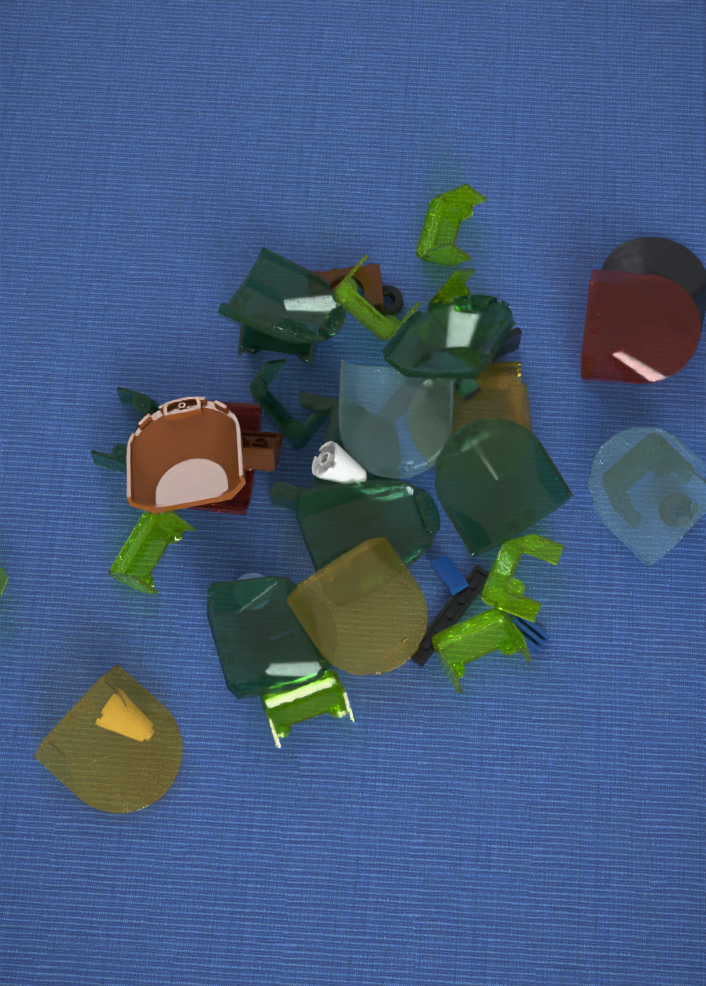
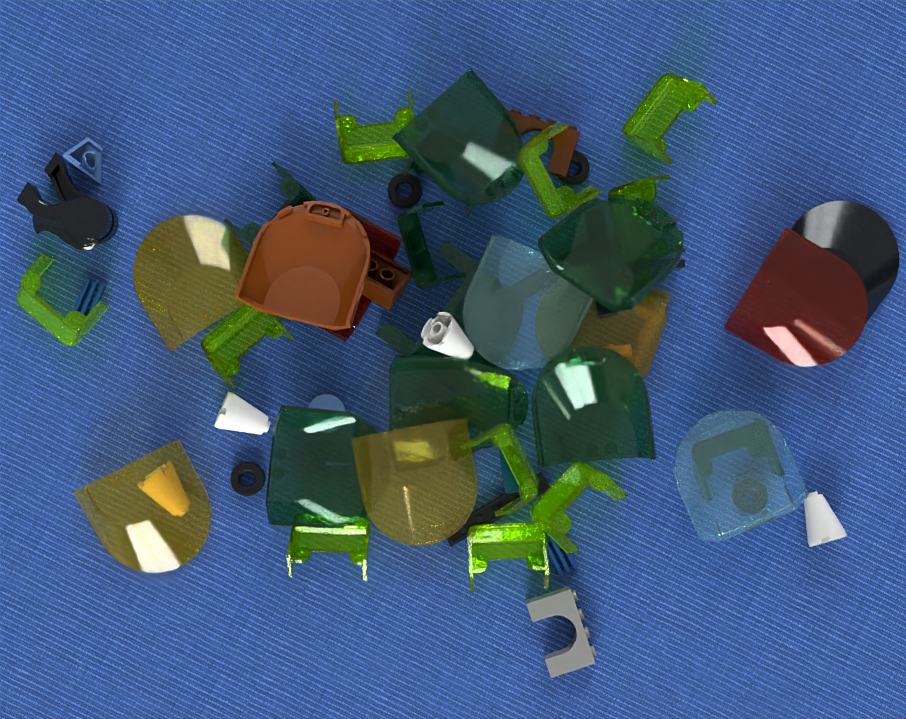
camera: 20 degrees right, 20 degrees up
none -> clear yellow windscreen [133,215,249,352]
none -> white cone [214,391,271,435]
none -> black tyre [230,461,266,496]
none -> clear neon green windscreen [334,91,418,164]
none -> black tyre [387,173,422,208]
none -> clear neon green windscreen [460,423,540,516]
none -> light grey arch [525,586,597,678]

